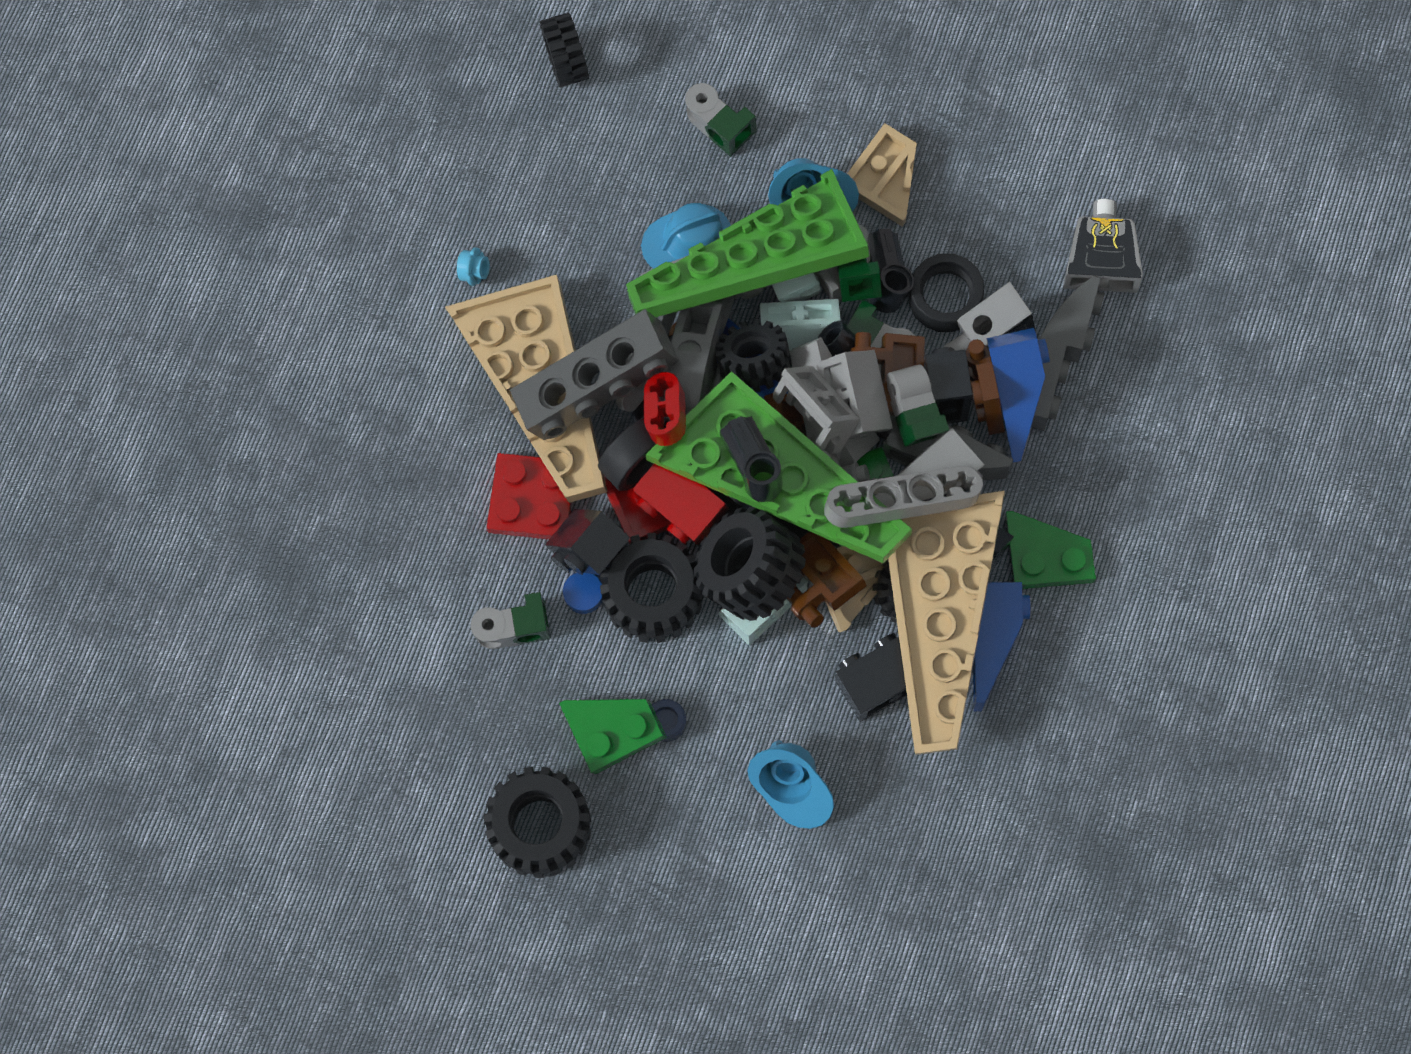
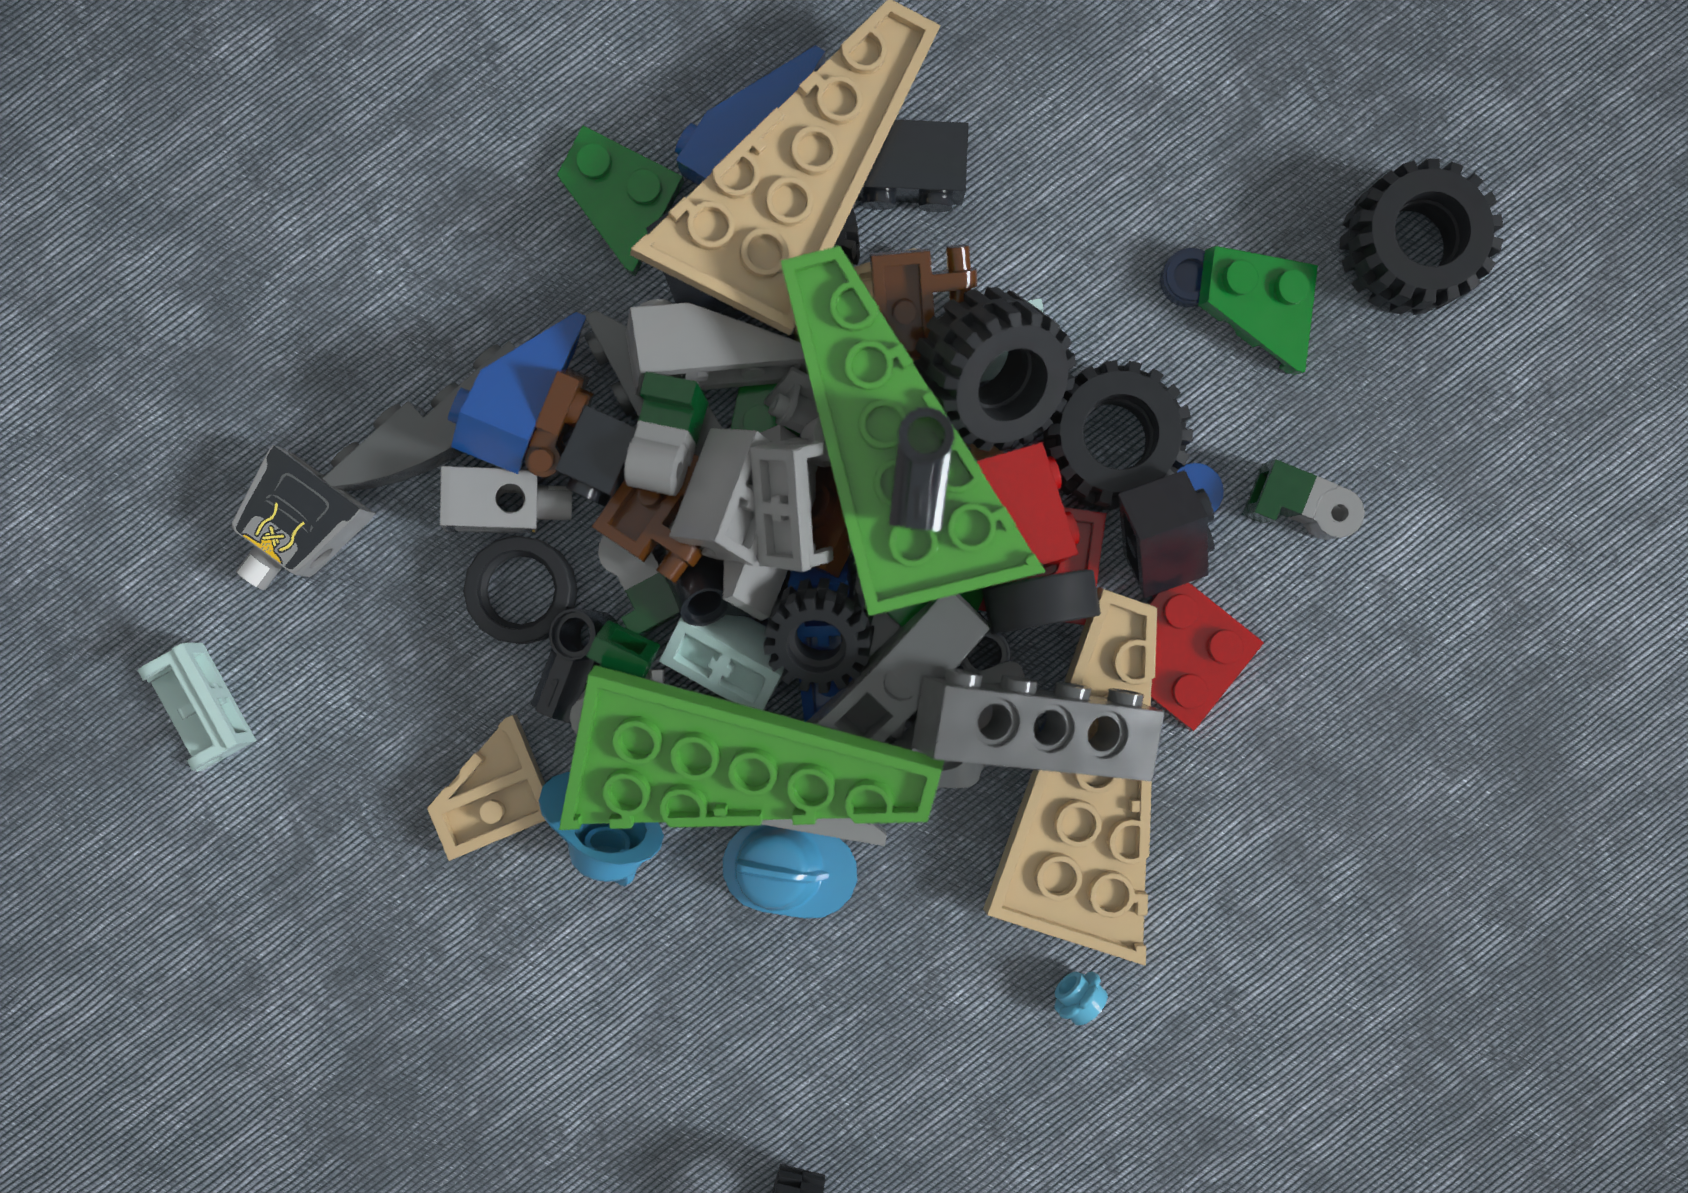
camera: 155 degrees left, 15 degrees up
red beam [644,372,686,446] -> none
leg [685,83,757,157] -> none
dark azure piece [747,740,834,829] -> none
light grey beam [824,466,983,528] -> none
none -> light aqua hinge [137,643,256,772]

